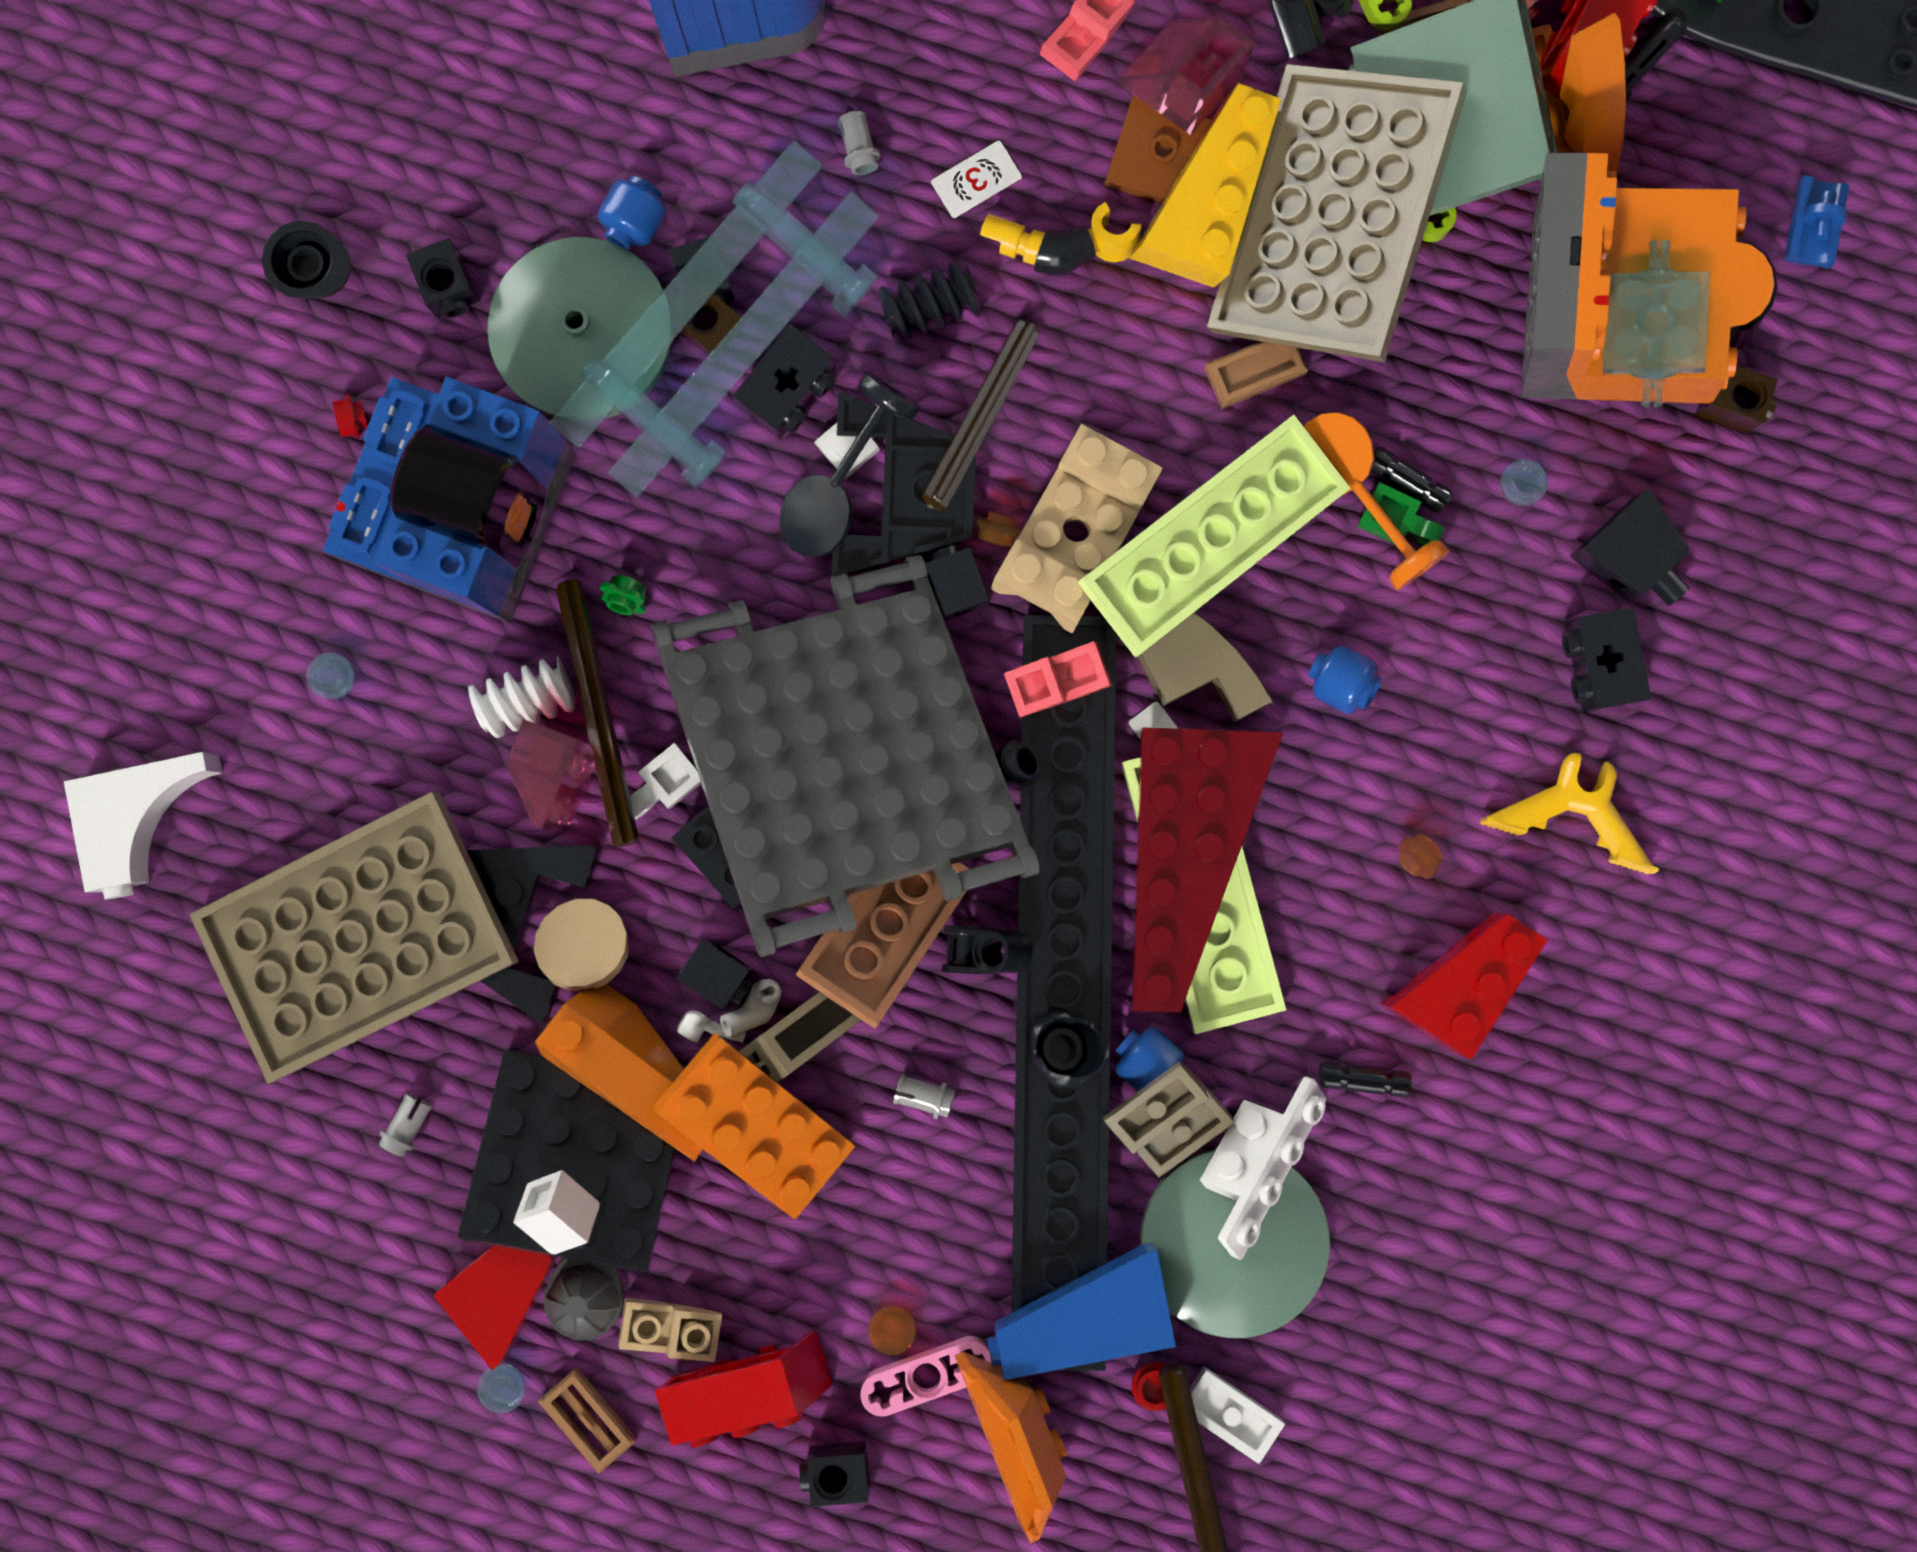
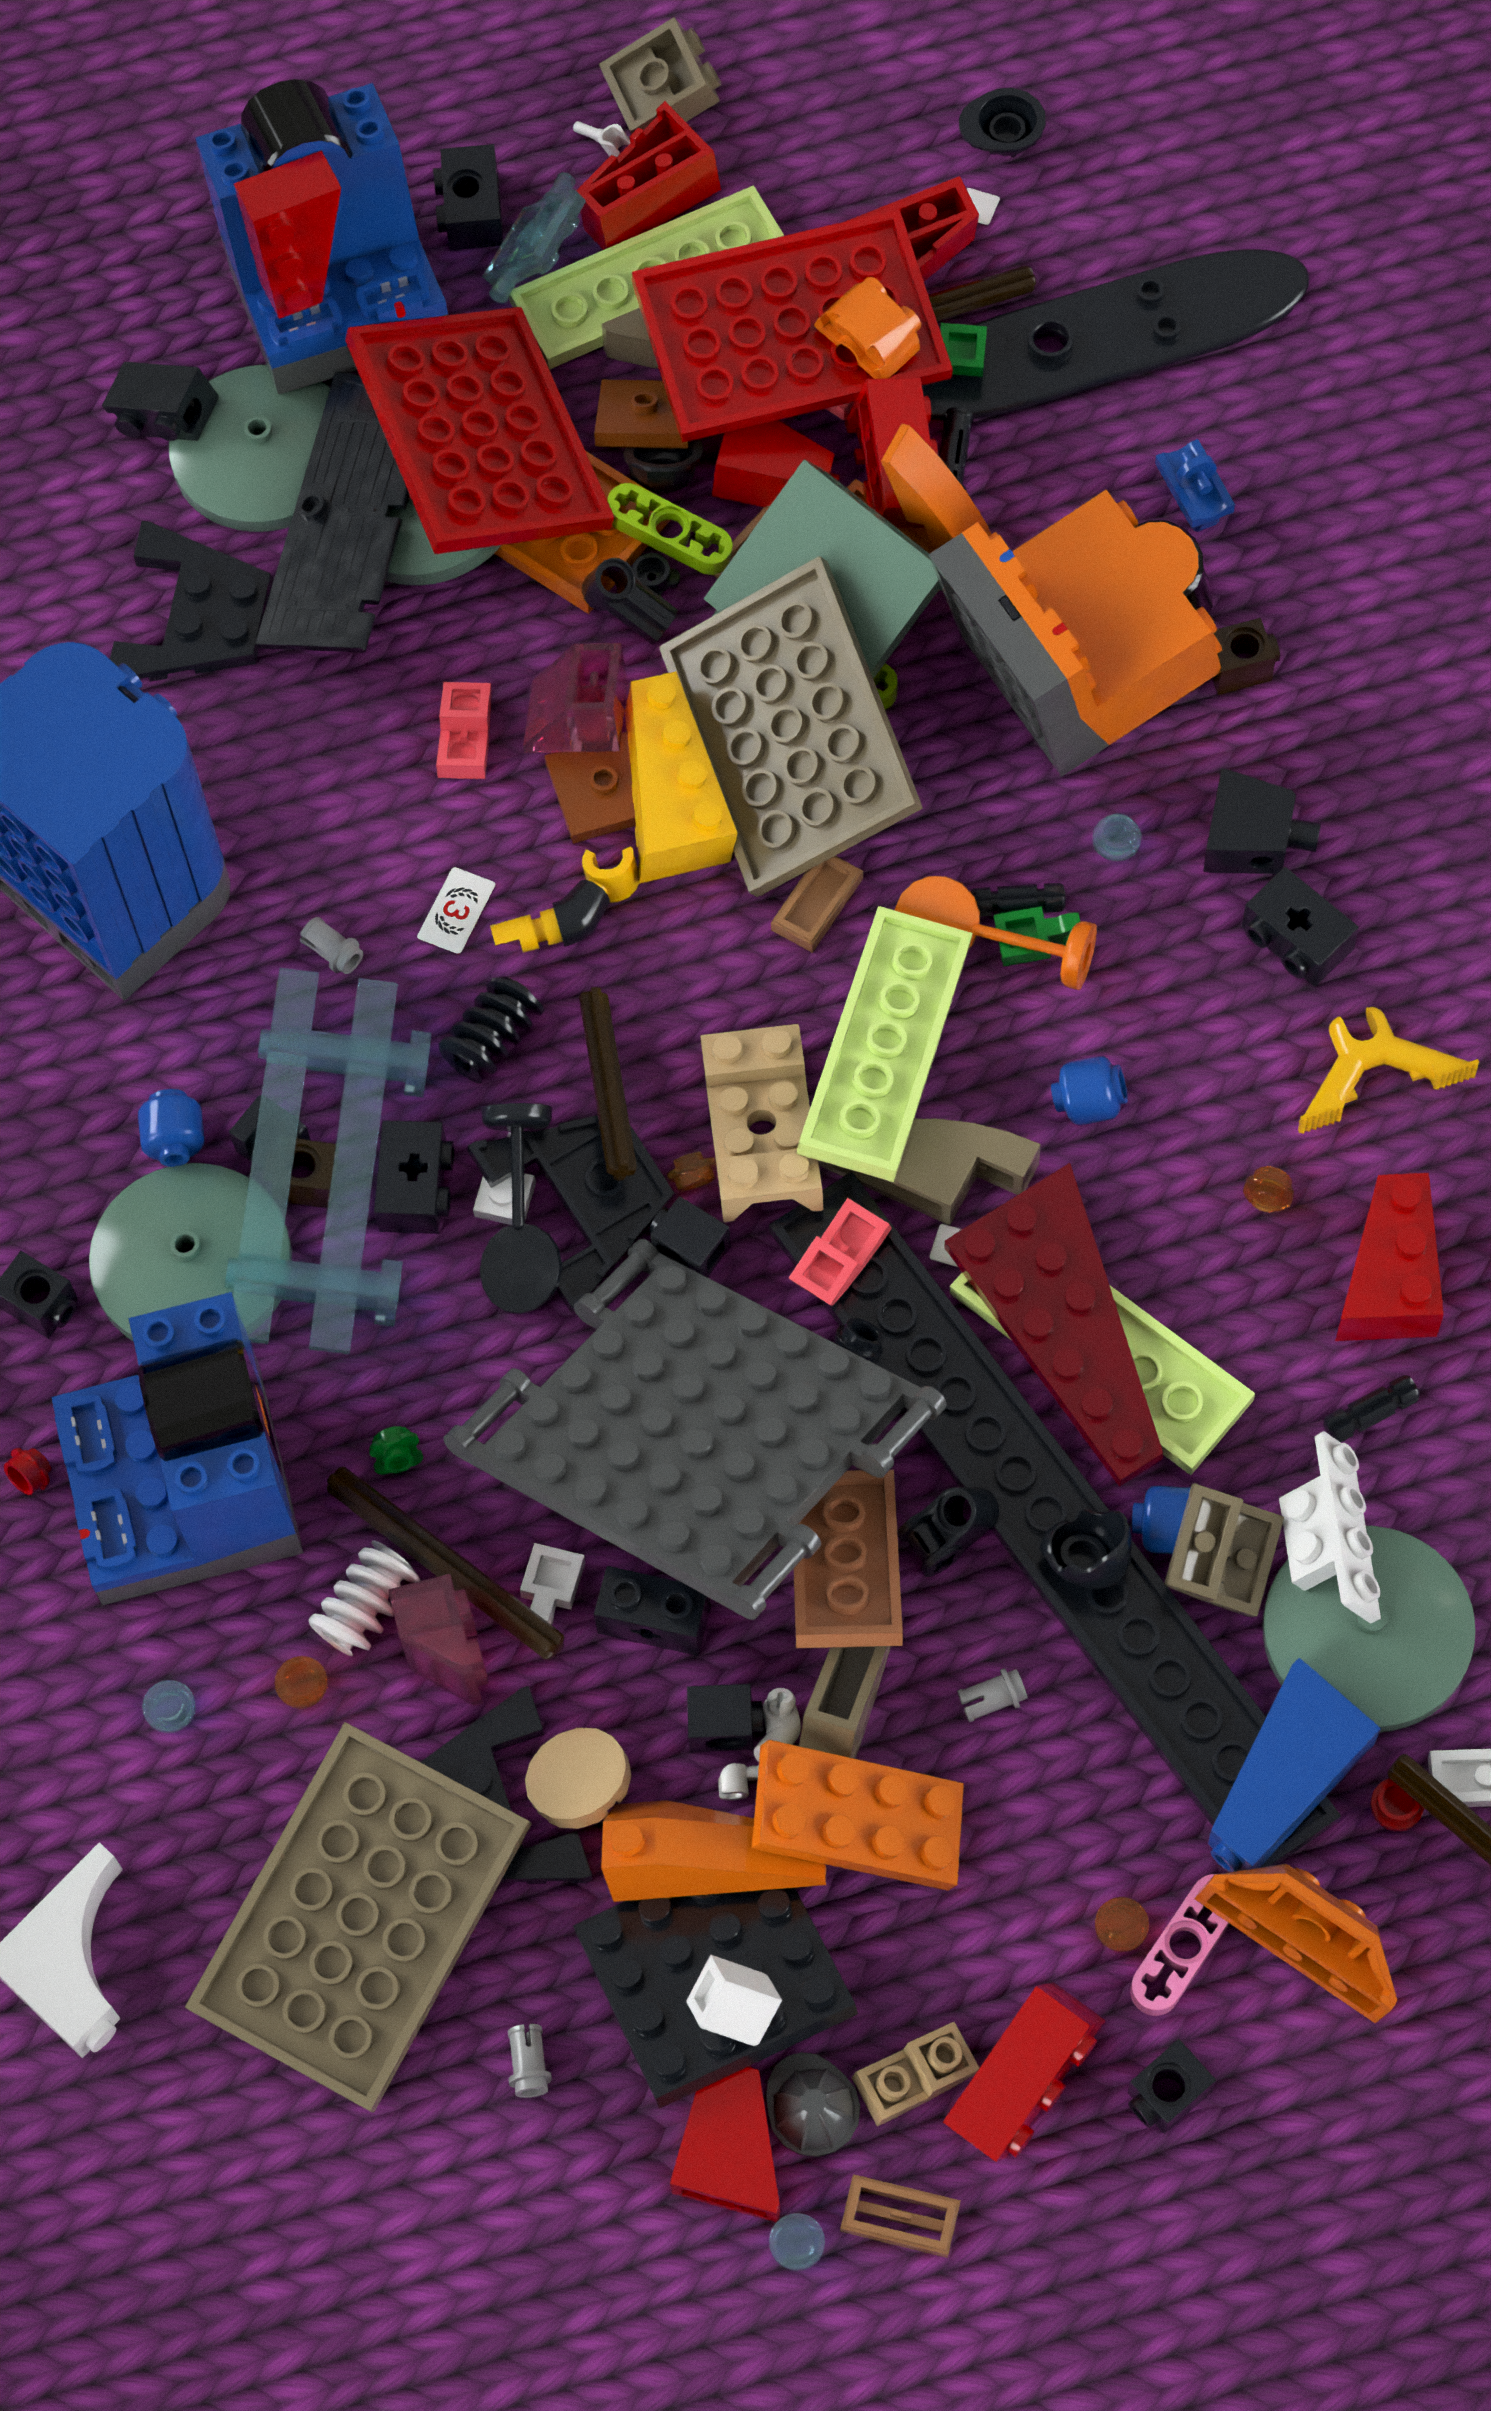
camera: 30 degrees left, 20 degrees down
clear light blue plate [1603,240,1710,408] -> none
none -> clear orange plate [275,1656,328,1709]

